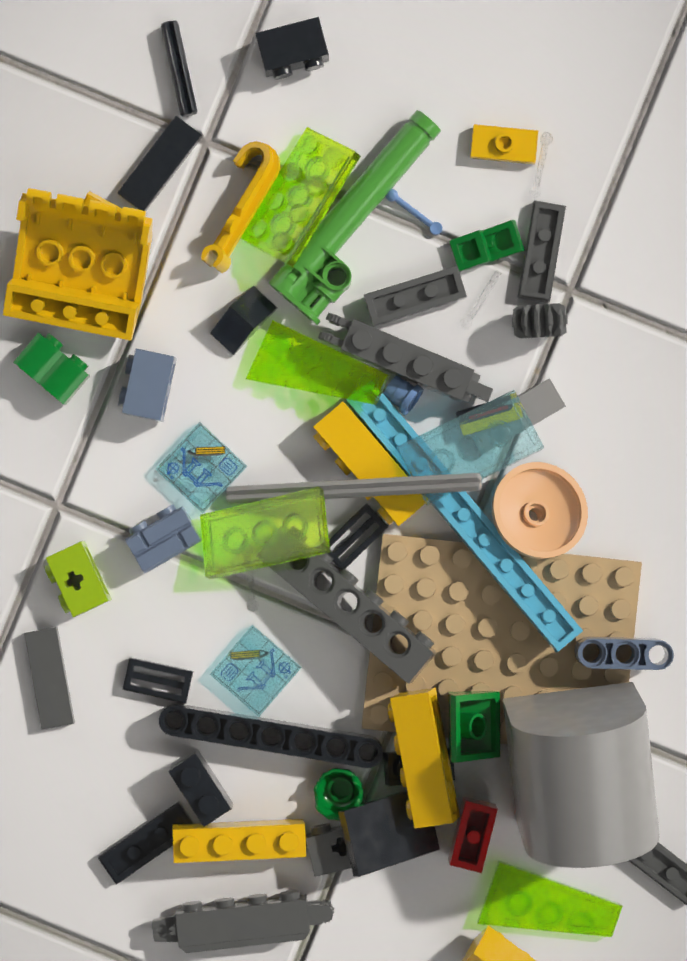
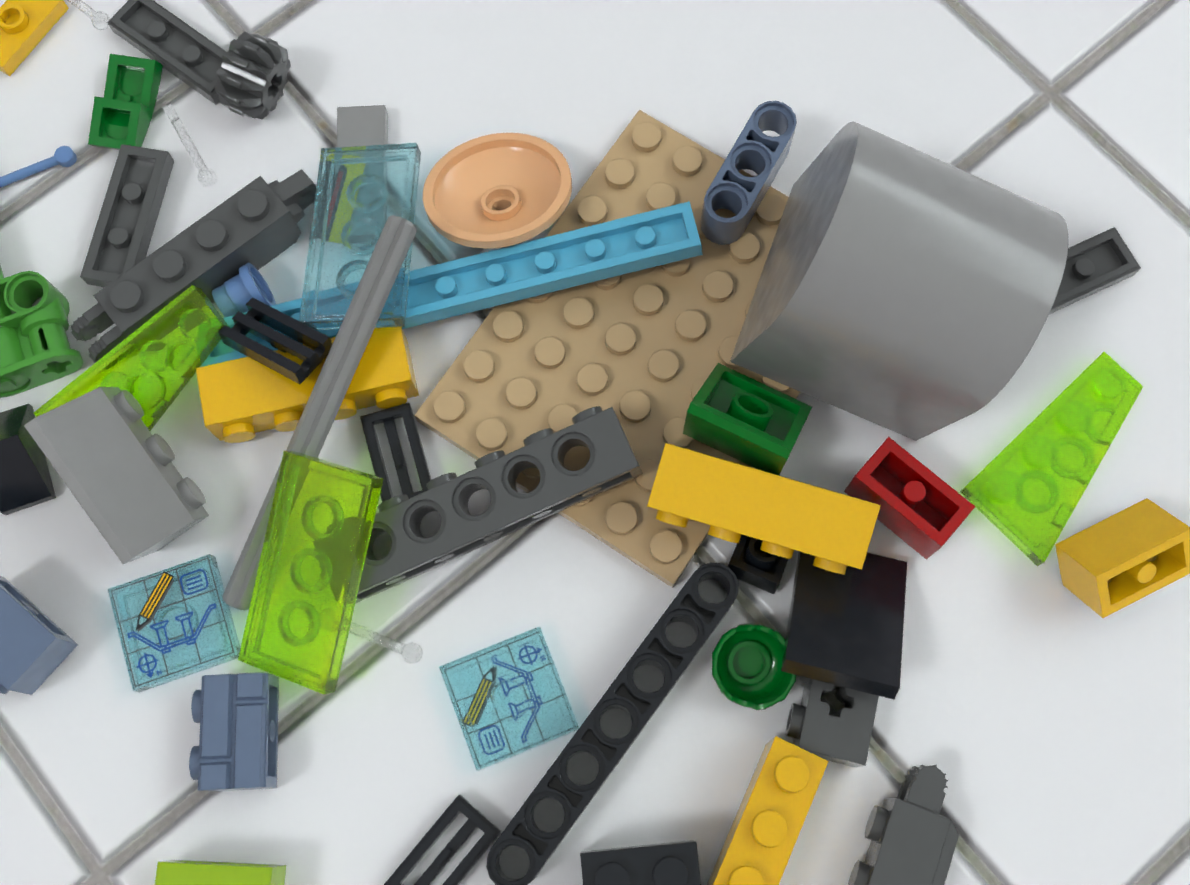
camera: 65 degrees left, 15 degrees down
none -> light grey slope [24,387,209,564]
none -> black tile [218,297,332,384]

